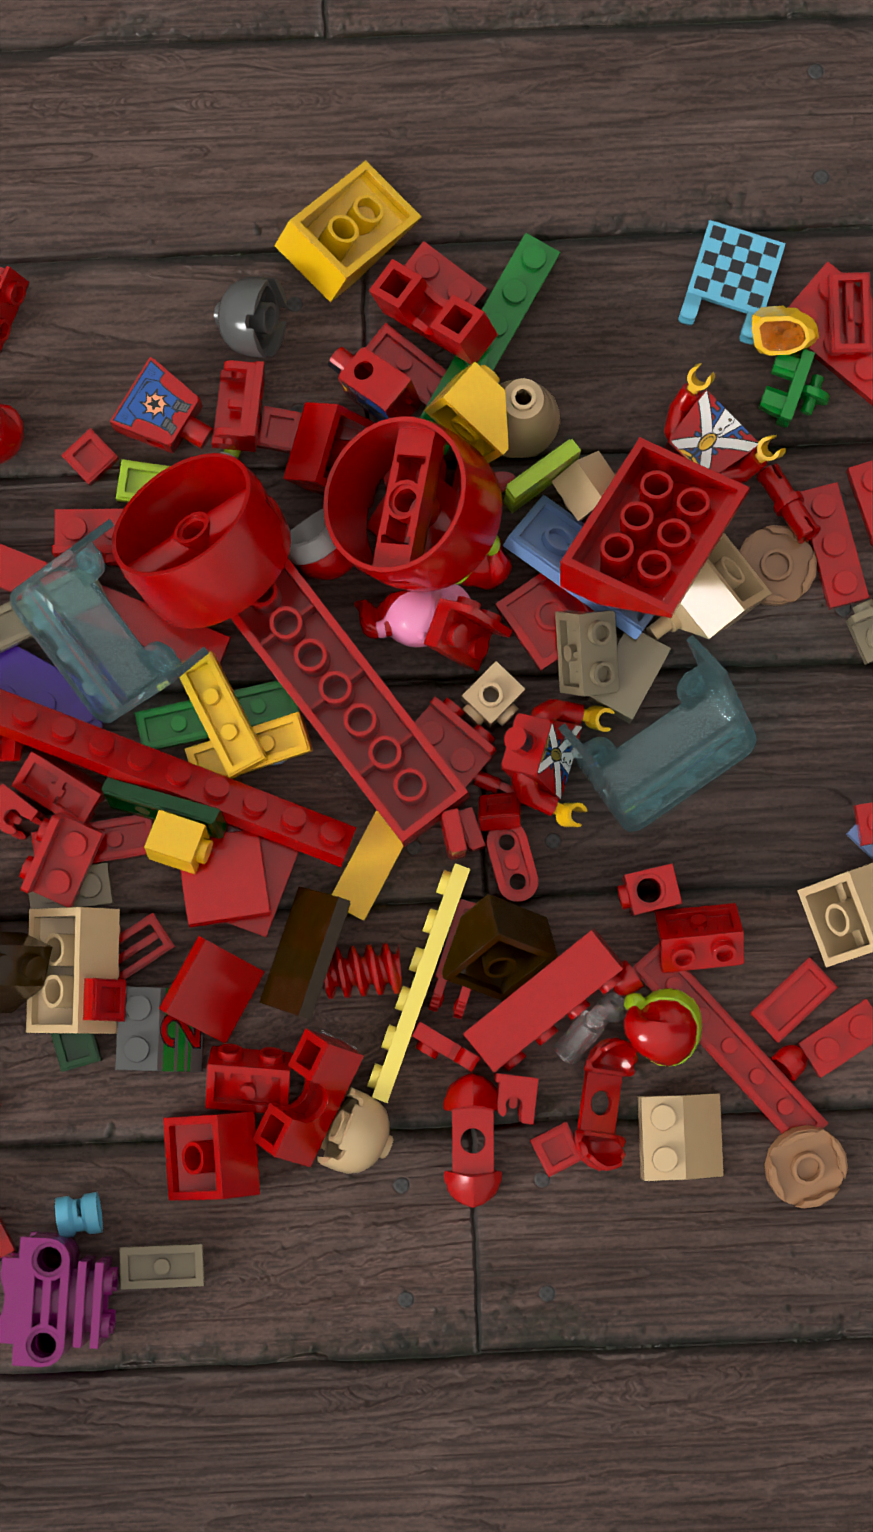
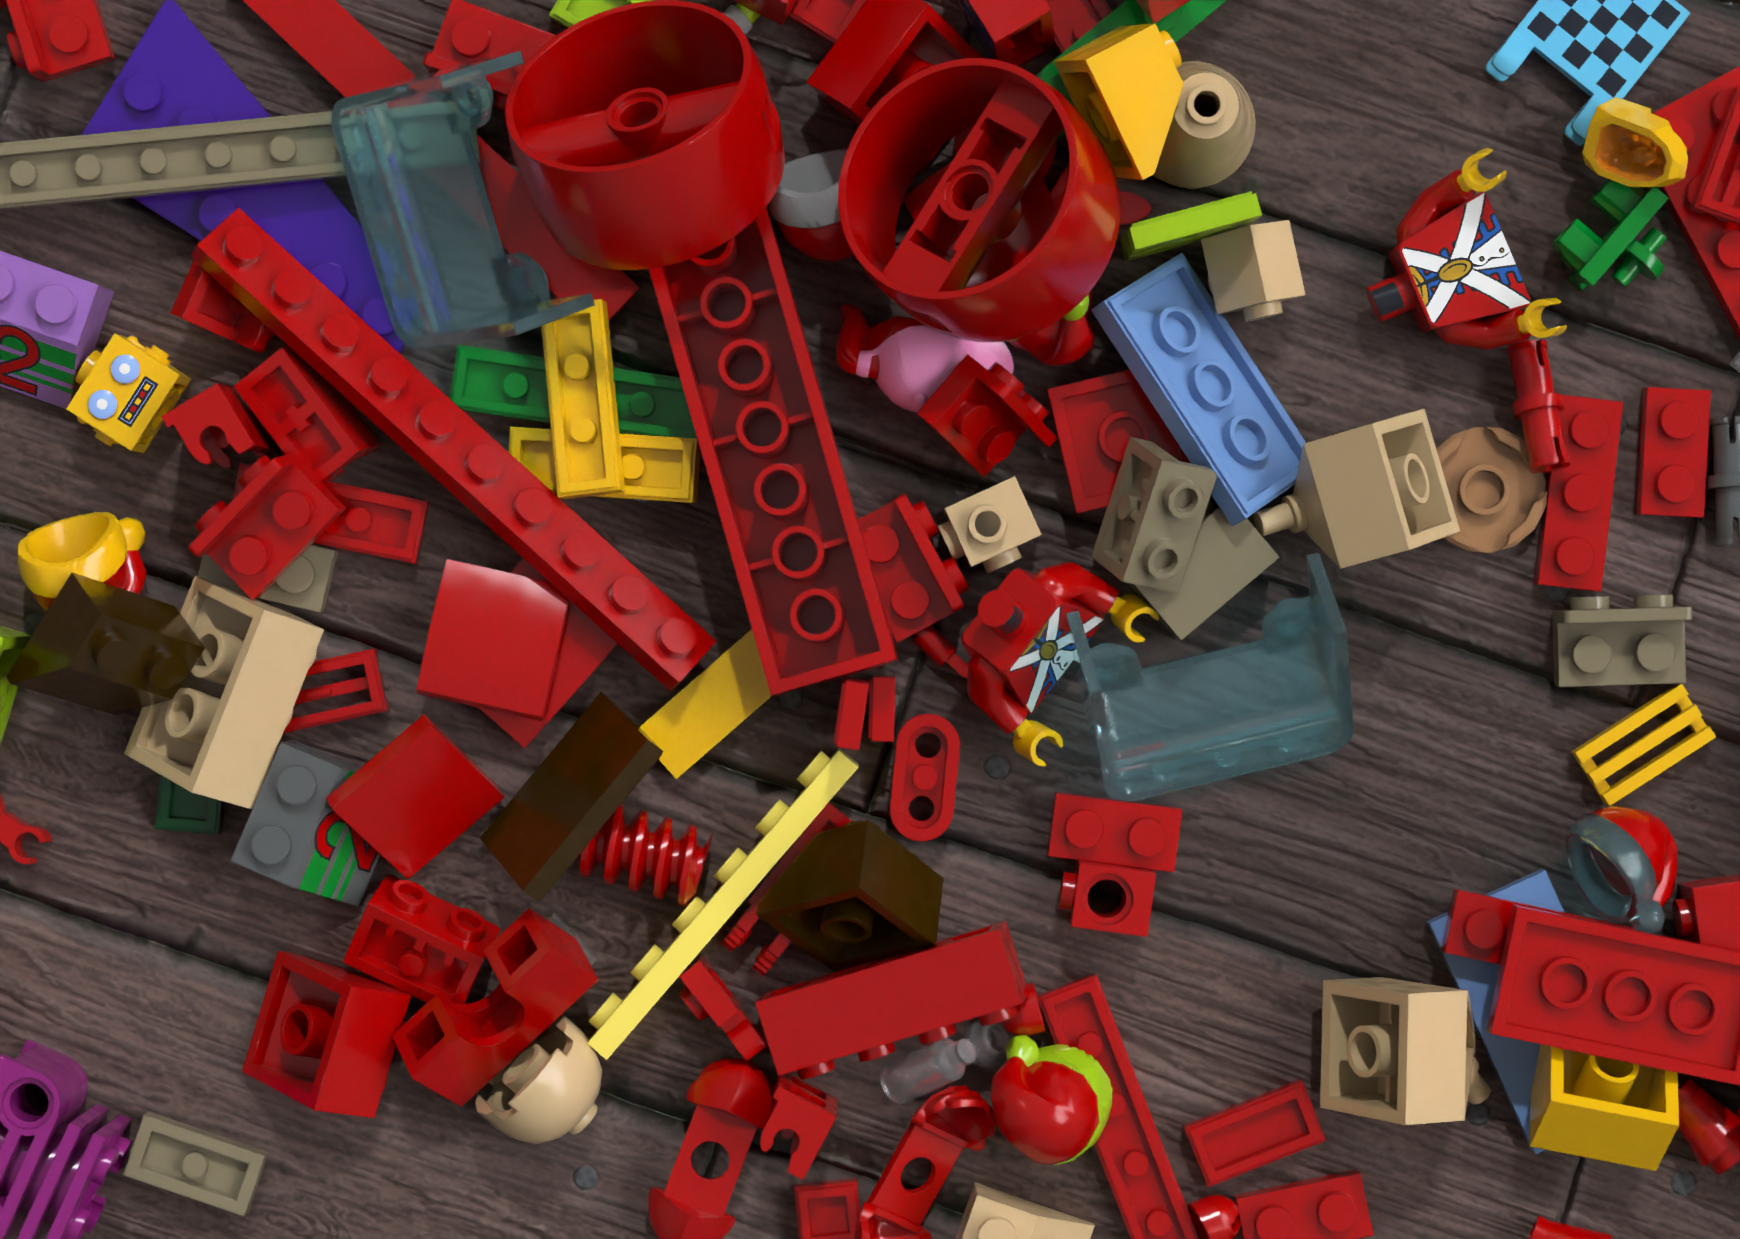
camera: 20 degrees right, 5 degrees up
medium azure wheel [55,1192,103,1238] -> none
red tile [83,978,126,1022] -> none
dark green tile [101,777,227,839] -> none
yellow brick [144,810,213,874] -> none
red tile [478,792,521,831] -> none
red slope [560,437,749,618] -> none
red bracket [655,903,744,973] -> none
none -> red plate [1047,792,1183,872]

